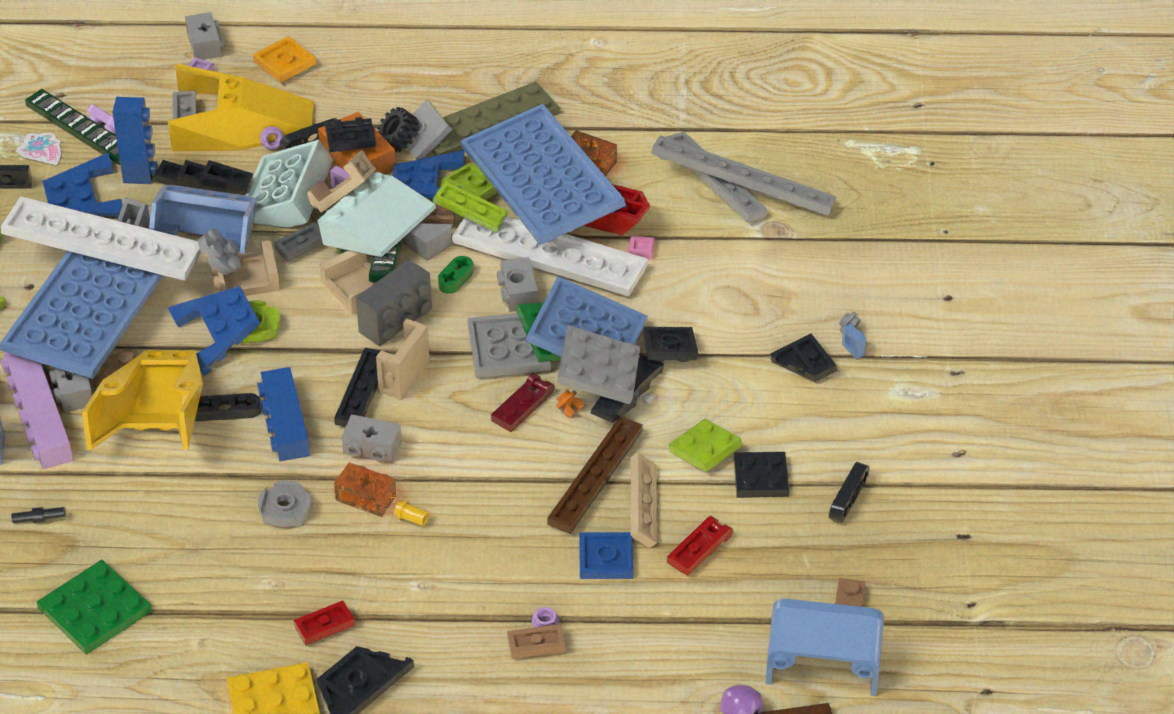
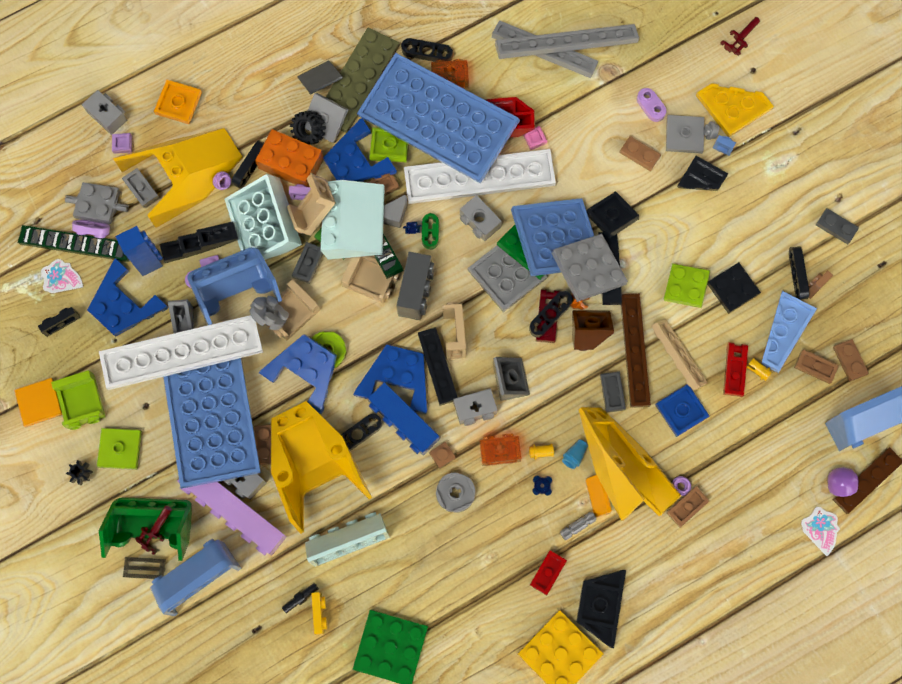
camera: 30 degrees left, 30 degrees up
black plate [325,117,376,153] -> none
lime tile [433,181,508,233] -> none
none -> light grey plate [65,182,129,224]
none -> dark grey piece [297,60,342,95]
none -> light aqua slope [305,512,390,567]
none -> yellow plate [311,592,327,635]
none -> blue wing [353,344,427,414]
none -> black beam [401,38,453,64]
none -> clear blue plate [403,222,422,234]
none -> medium nougat plate [429,442,456,469]
none -> dark grey slope [493,357,530,401]
none -> black beam [529,291,572,337]
none -> clear blue plate [532,476,552,496]
none -> light grey axle [560,512,597,540]
none -> dark azure cone [562,439,588,469]
none -> reddish brown slope [572,311,614,351]
none -> yellow windscreen [579,407,682,521]
none -> light orange slope [586,475,612,517]
none -> dark grey plate [600,371,626,413]
none -> medium nougat plate [619,136,661,171]
none -> lavender plate [637,88,666,122]
none -> light grey plate [666,115,704,154]
none -> yellow plate [696,83,774,137]
none -> dark red piece [720,17,760,56]
none -> yellow pin [746,358,772,381]
none -> light blue wing [761,291,817,373]
none -> medium nougat plate [794,349,839,384]
none -> medium nougat plate [808,270,833,299]
none -> dark grey plate [816,208,859,245]

